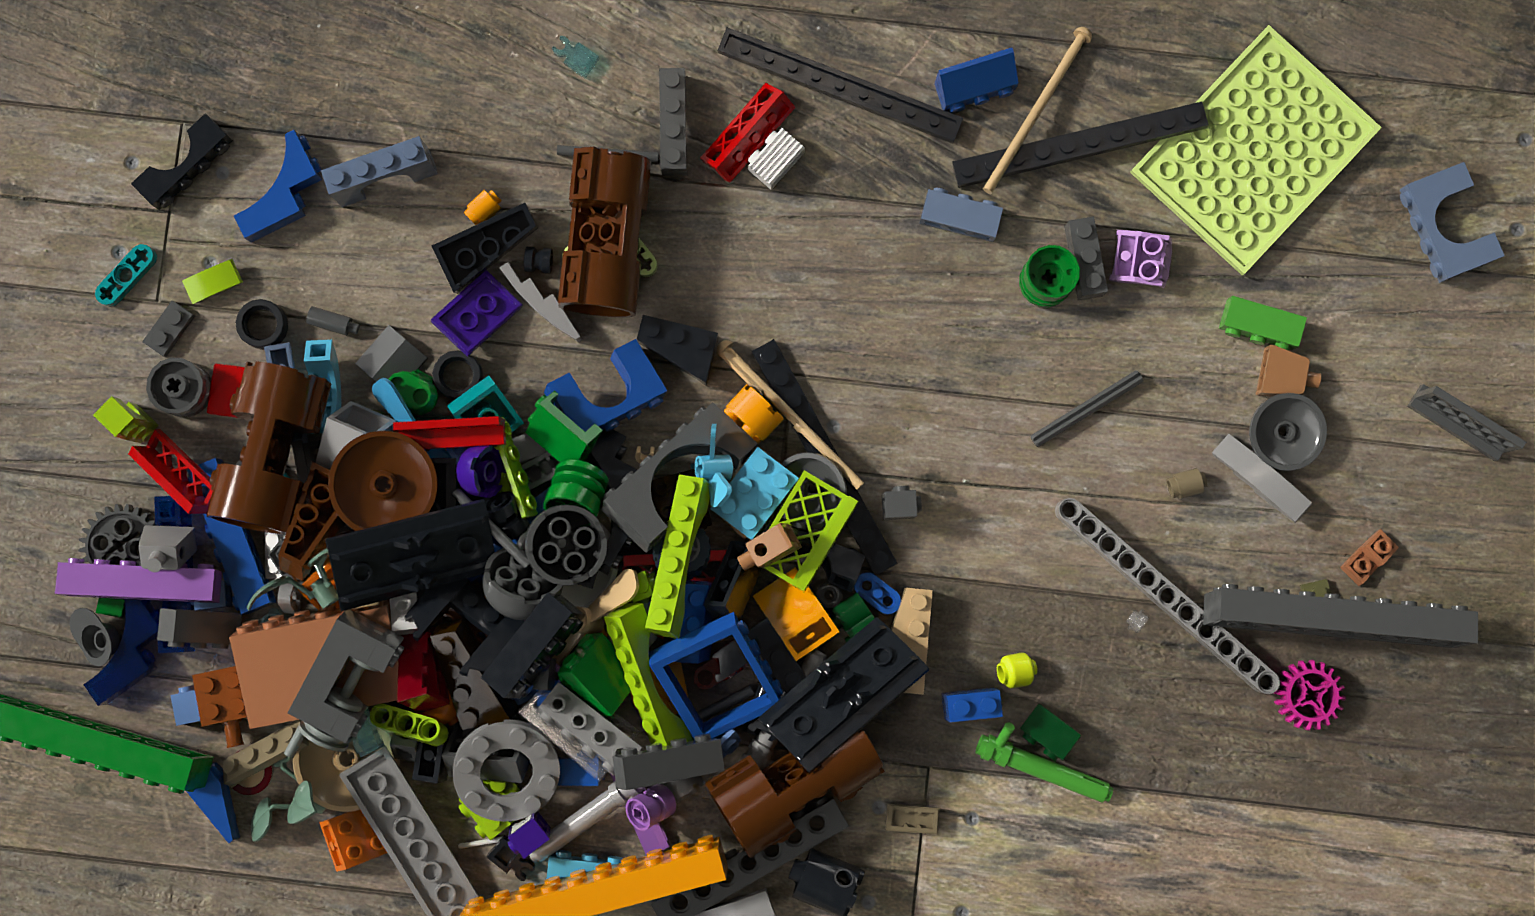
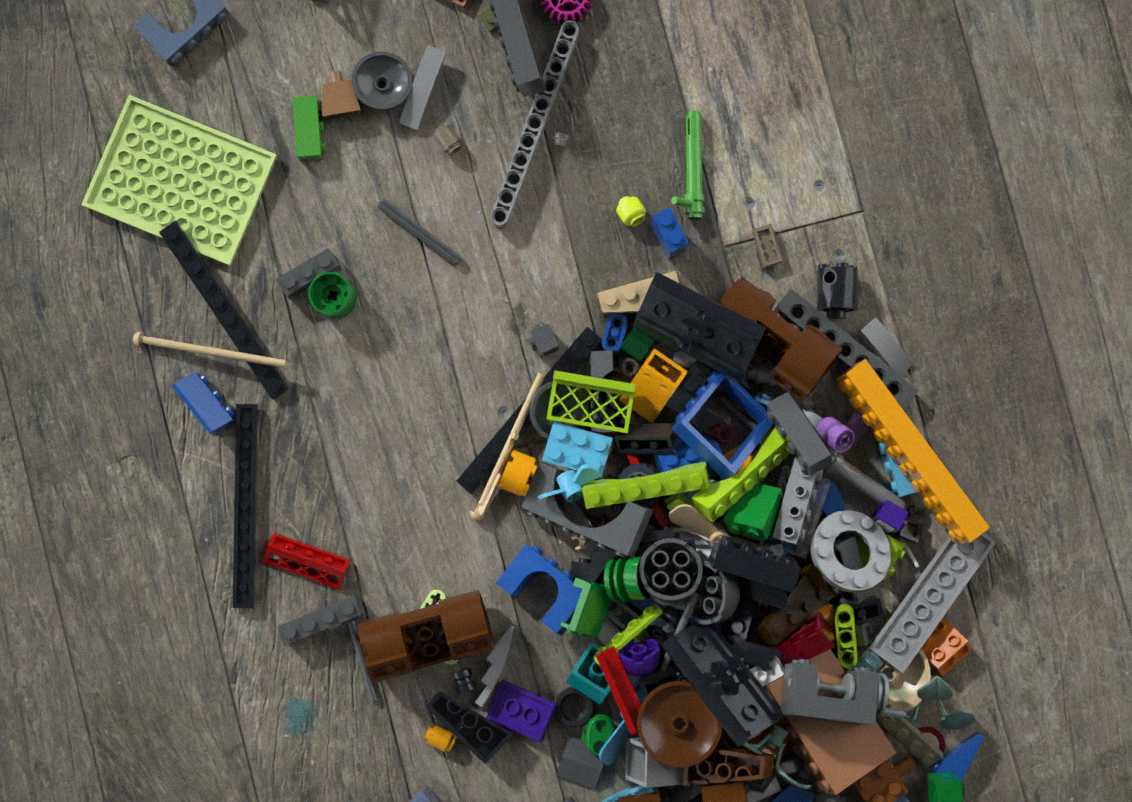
camera: 110 degrees left, 0 degrees up
black wedge [637,315,719,386] -> none
medium nougat torso [737,523,802,571] -> none
white brick [748,128,805,190] -> none
sand blue brick [919,188,1003,242] -> none
dark green brick [1020,703,1081,762] -> none
lavender slope [1109,230,1172,288] -> none

